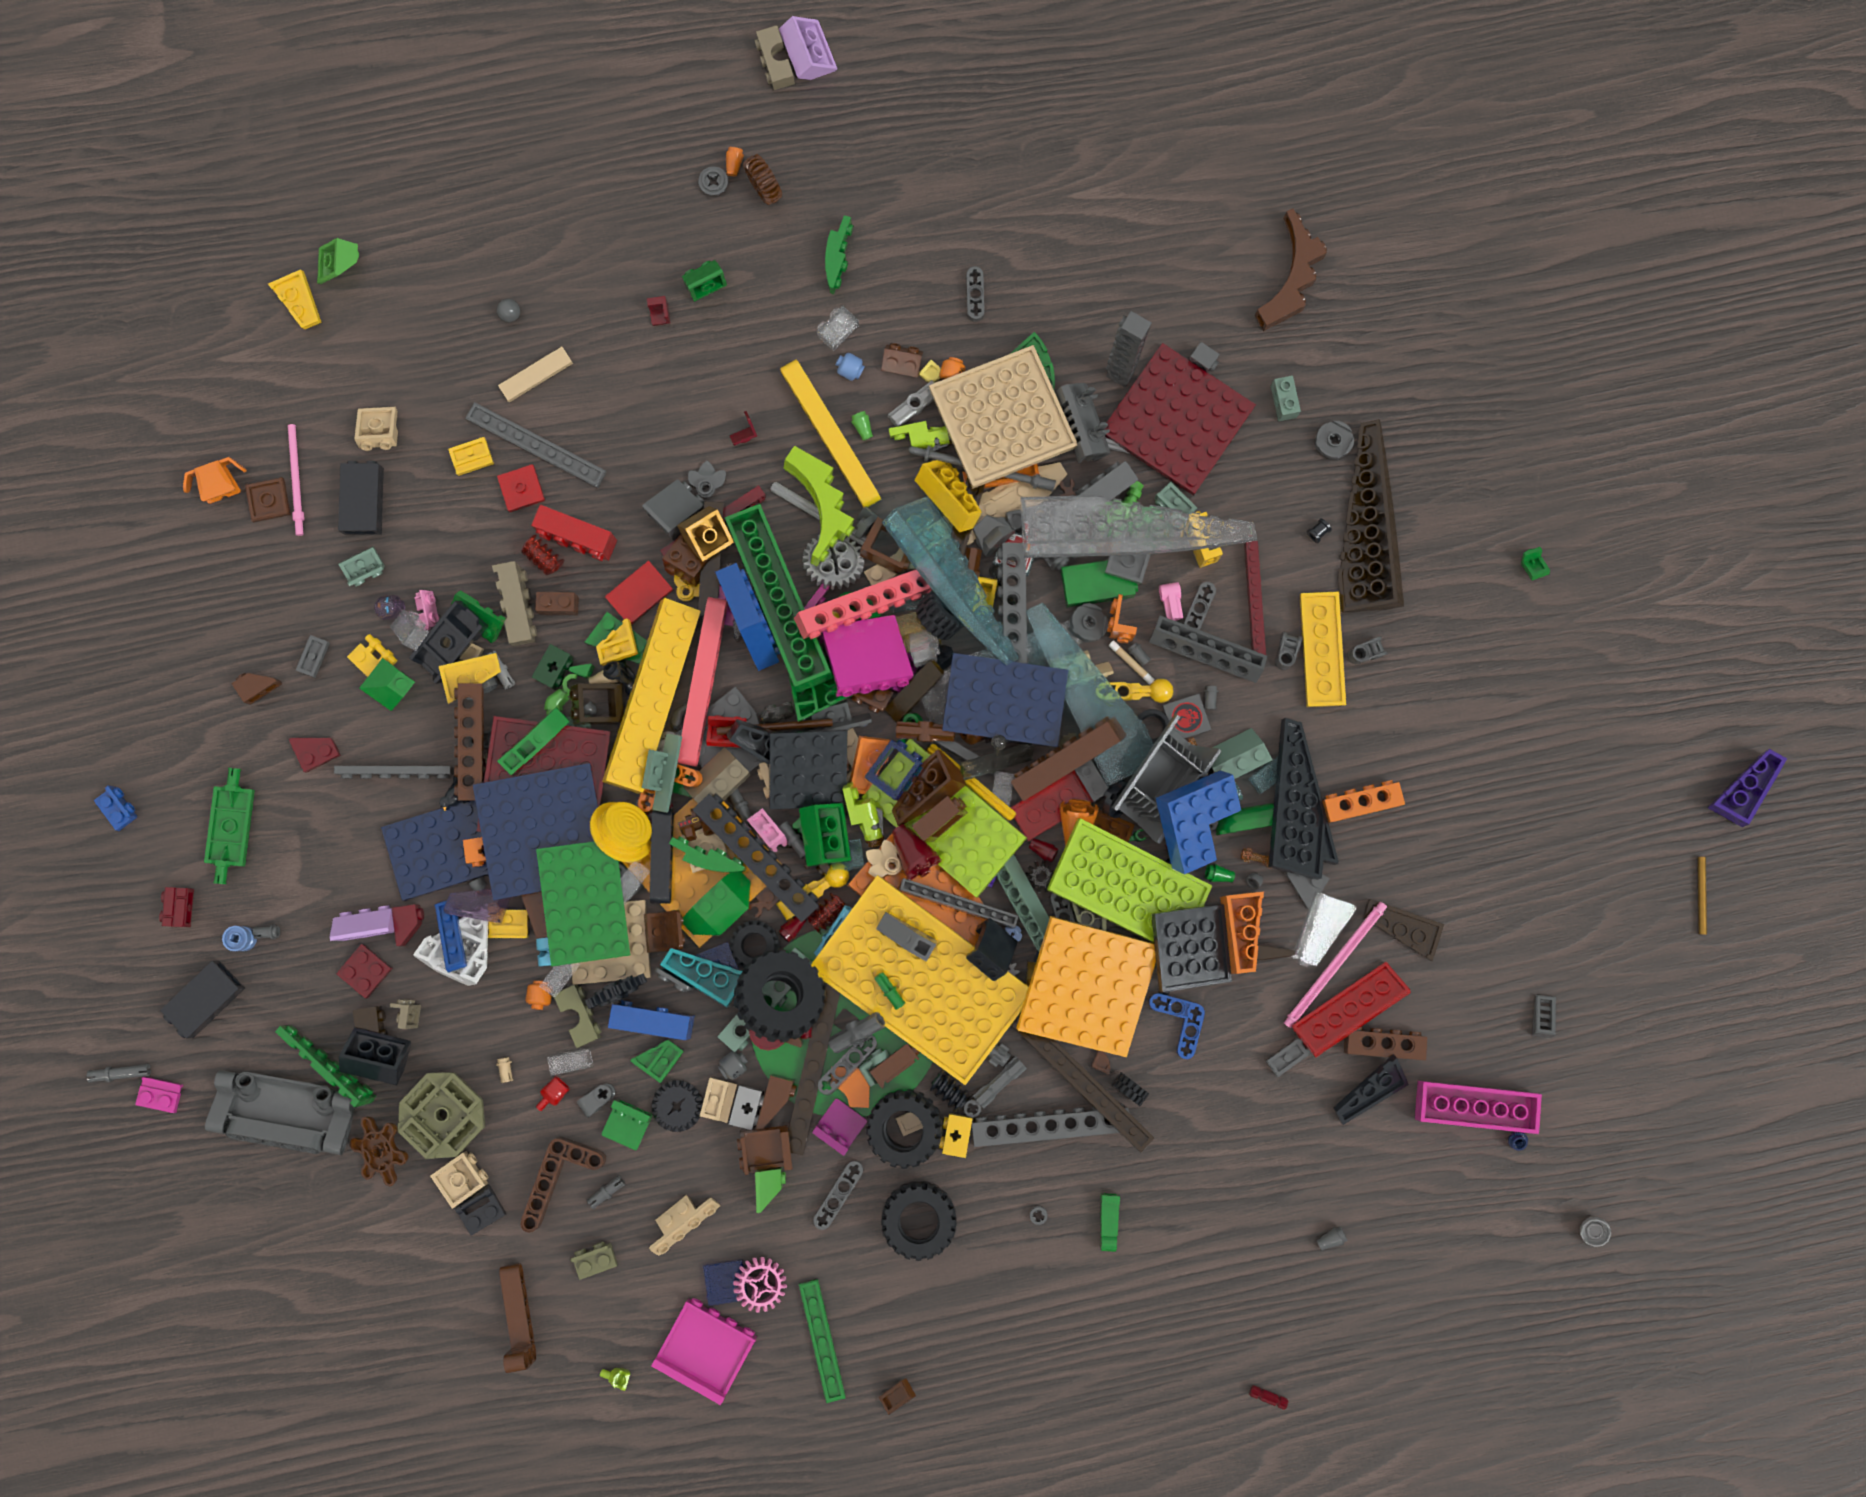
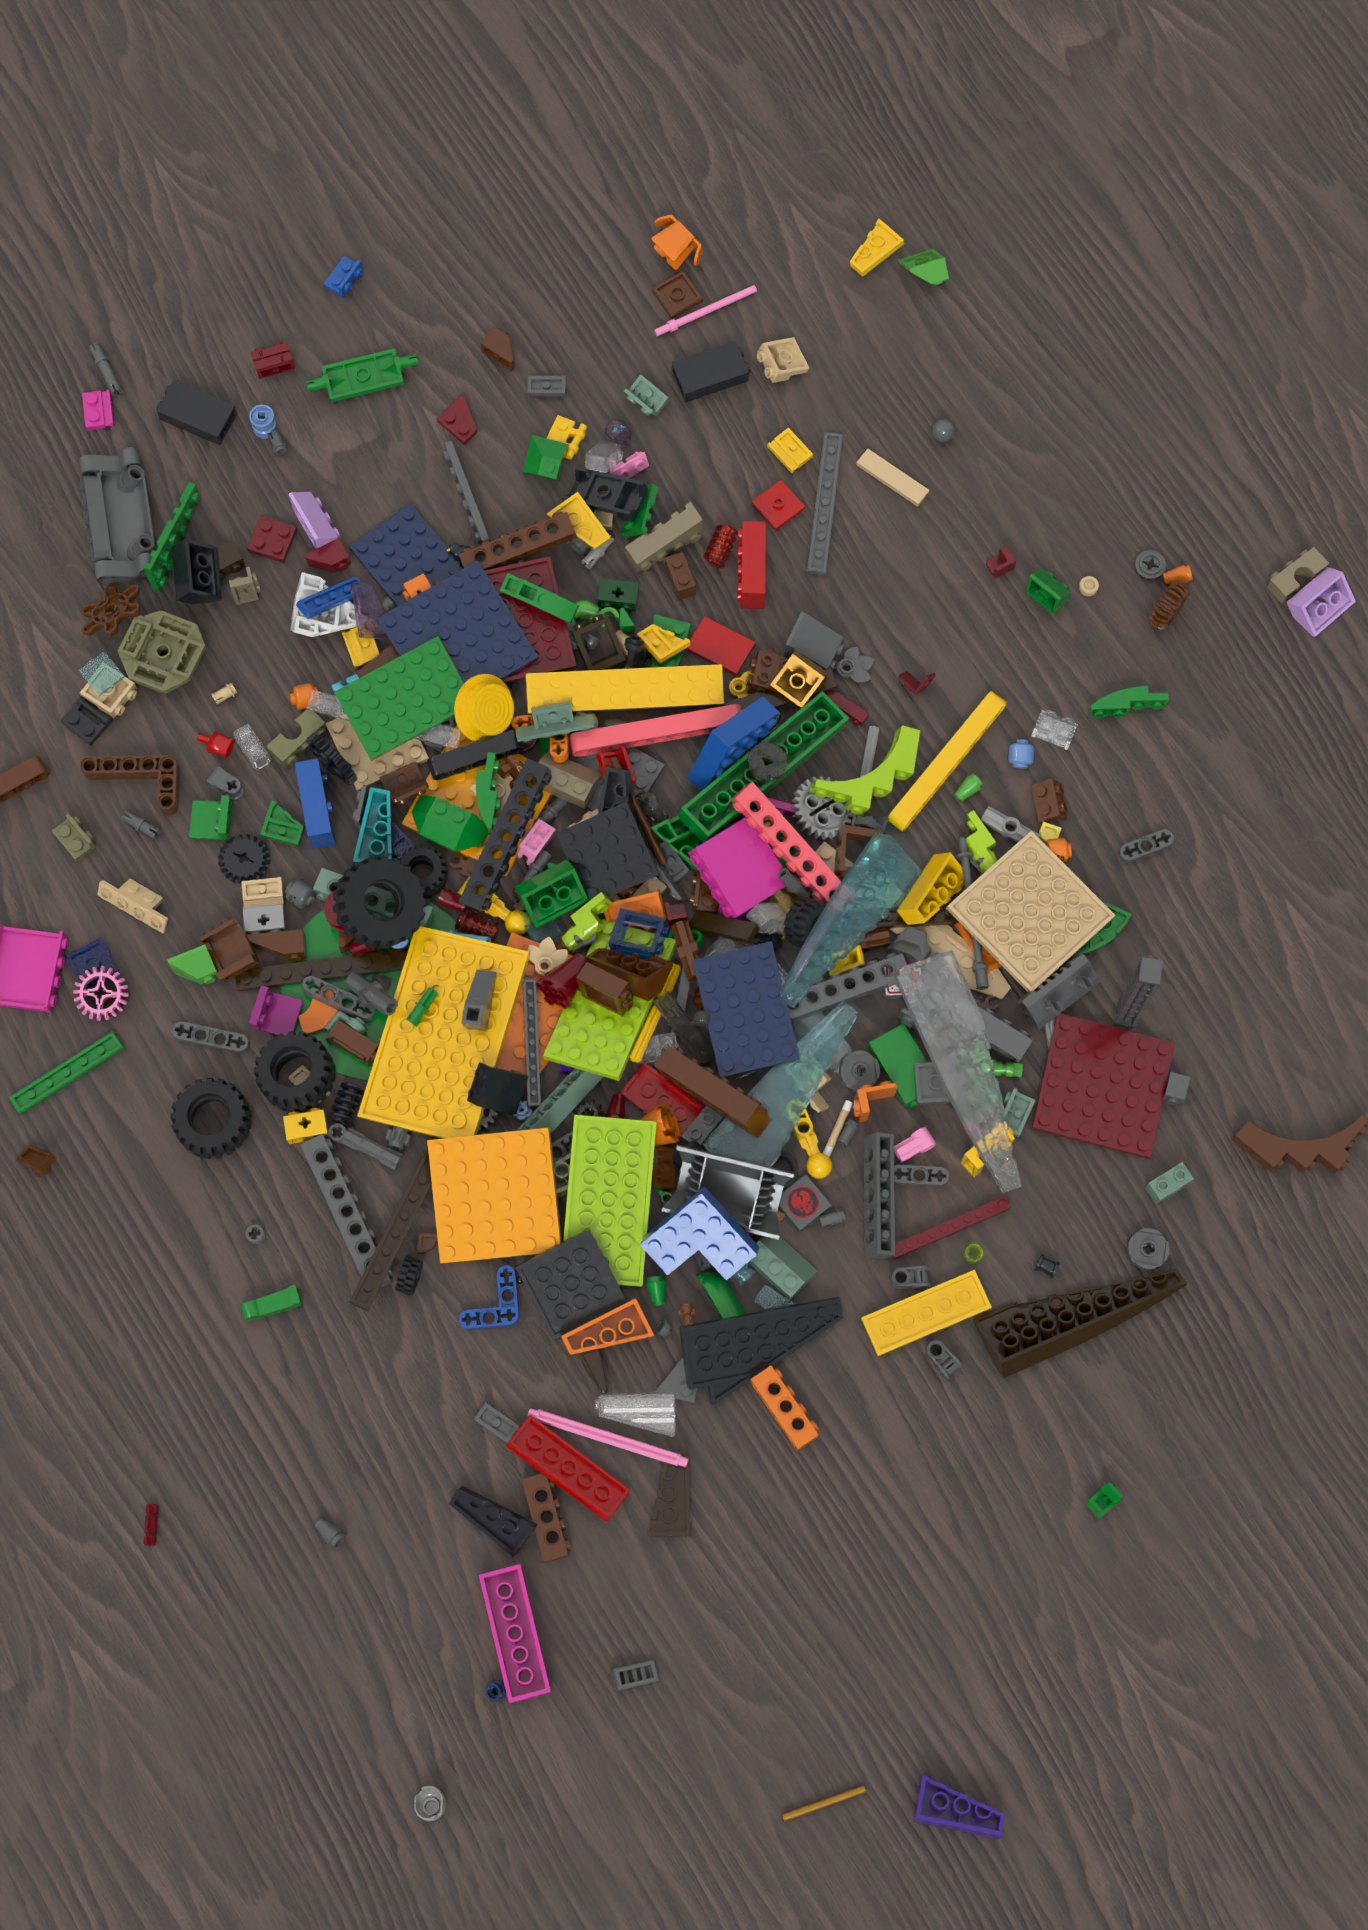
camera: 70 degrees right, 10 degrees down
none -> clear light blue piece [78,652,125,696]
none -> dark red panel [664,901,688,927]
none -> clear smoke plate [747,742,787,782]
none -> dark grey pin [777,868,810,900]
none -> clear neon green bush [964,1244,983,1263]
none -> tan tile [1079,576,1099,596]

